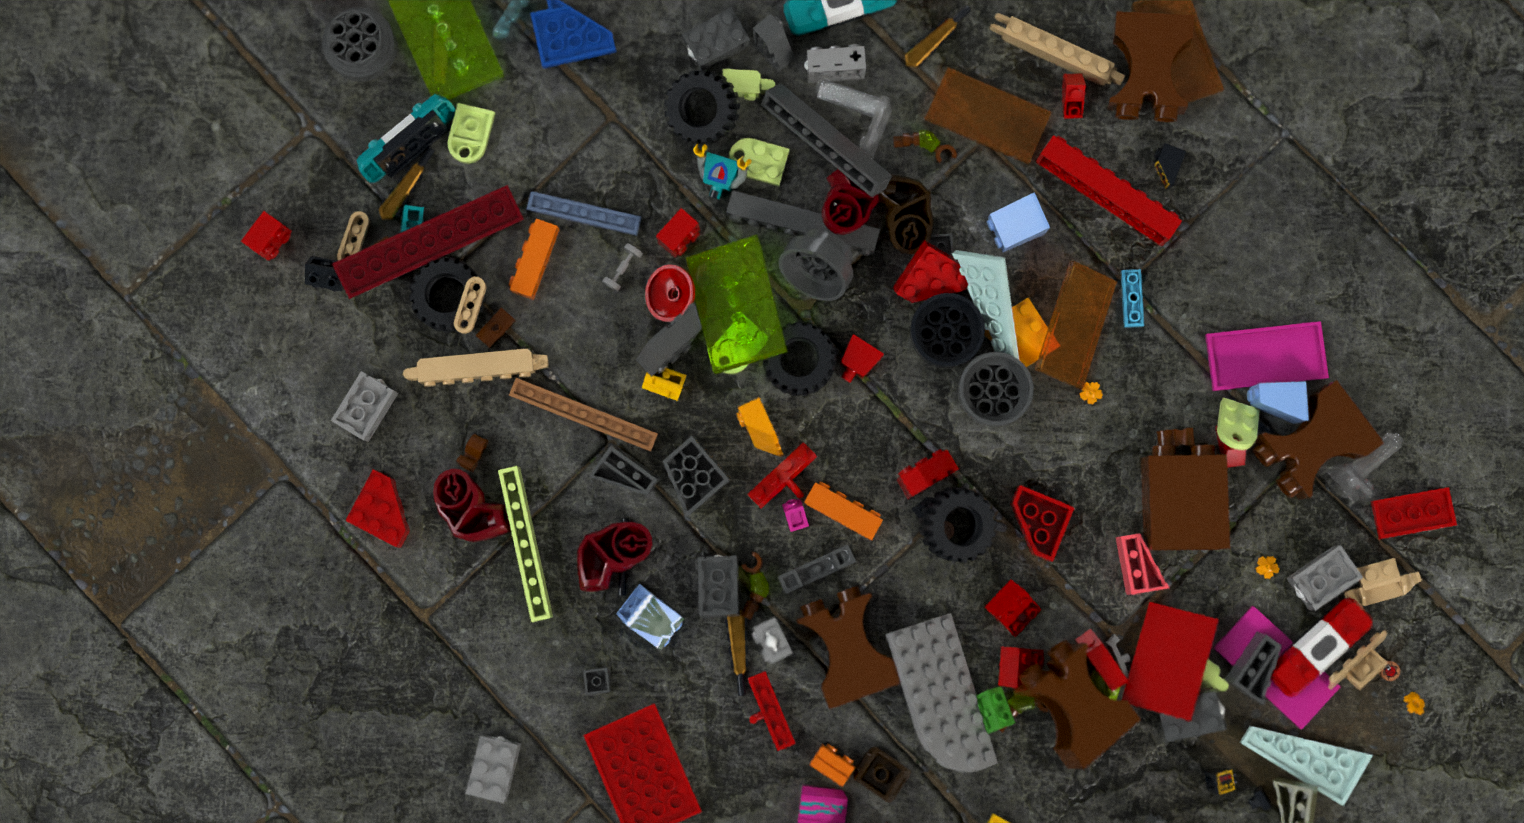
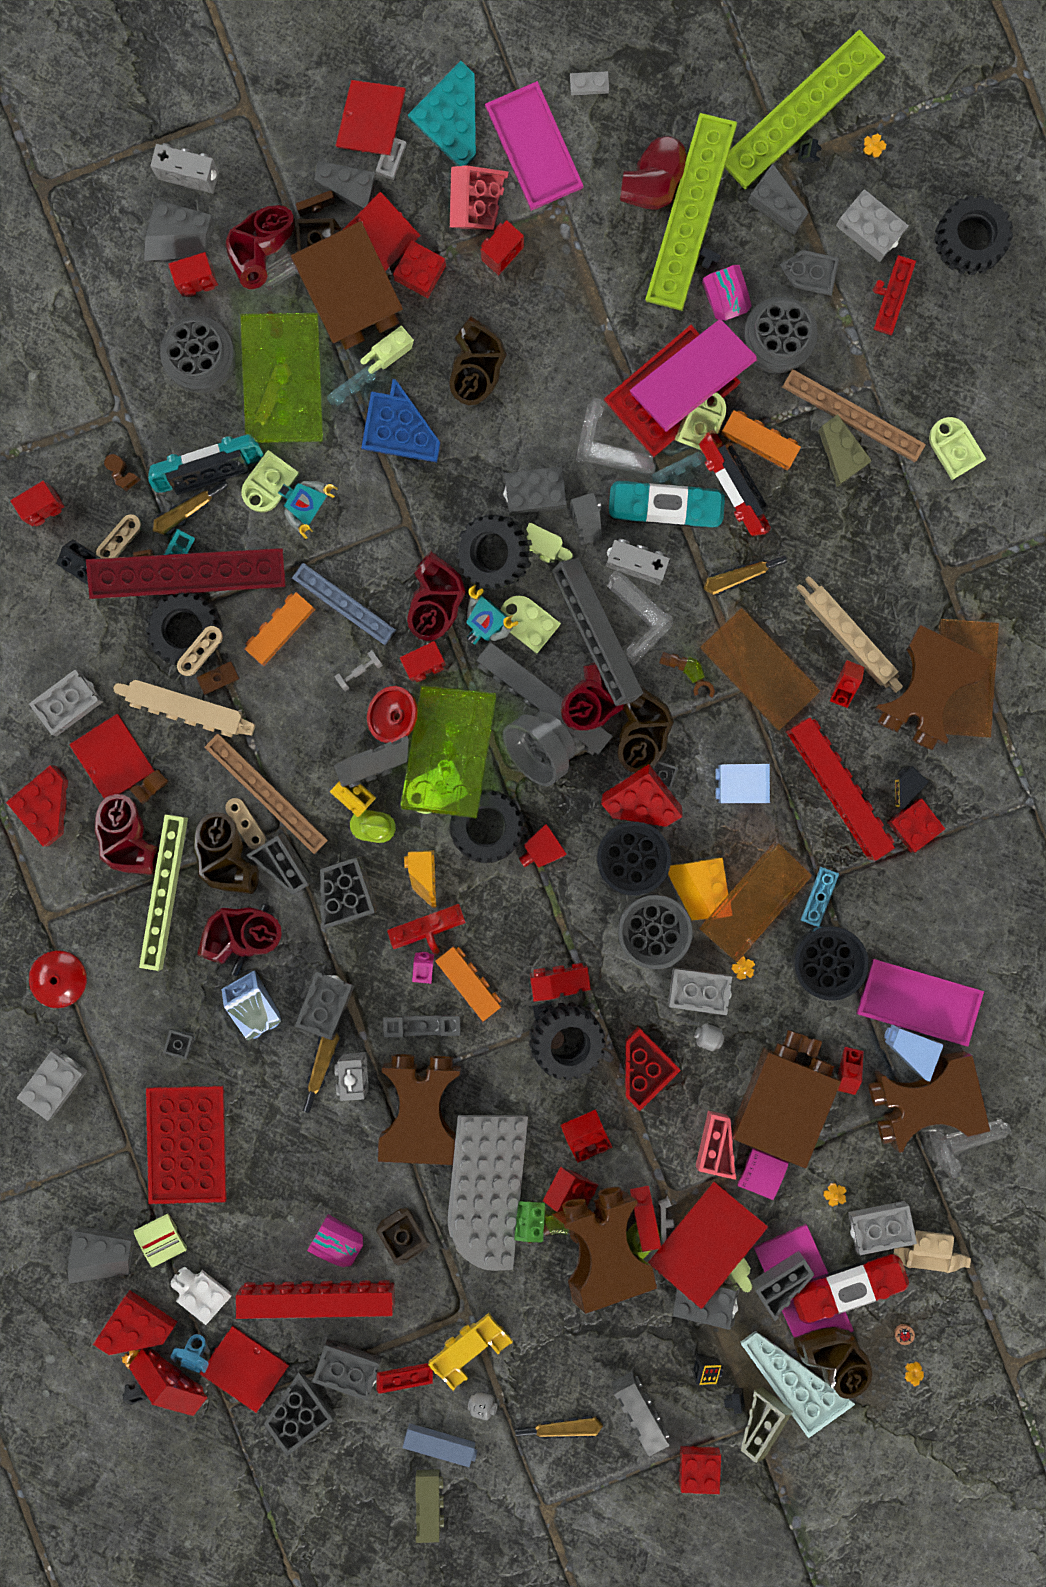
camera: 10 degrees right, 5 degrees up
piece [740,552,769,620] -> none
red plate [747,671,796,751] -> none
orange brick [809,744,855,787] -> none
light aqua wing [952,250,1019,360] -> none
yellowish green plate [1217,397,1260,450] -> none
tan bracket [1328,630,1388,691] -> none
red plate [1371,487,1457,539] -> none
none -> red dish [29,950,87,1008]
none -> red piece [69,714,155,799]
none -> reddish brown leg [104,454,141,491]
none -> dark brown piece [194,812,259,894]
none -> tan plate [225,798,266,849]
none -> torso [278,481,338,539]
none -> lime piece [350,810,396,843]
none -> dark red piece [407,551,466,641]
none -> light grey piece [668,967,732,1015]
none -> light grey head [694,1023,724,1051]
none -> dark pink slope [738,1148,789,1200]
none -> black wheel [792,925,869,1001]
none -> dark brown piece [793,1327,872,1399]
none -> red brick [887,798,945,853]

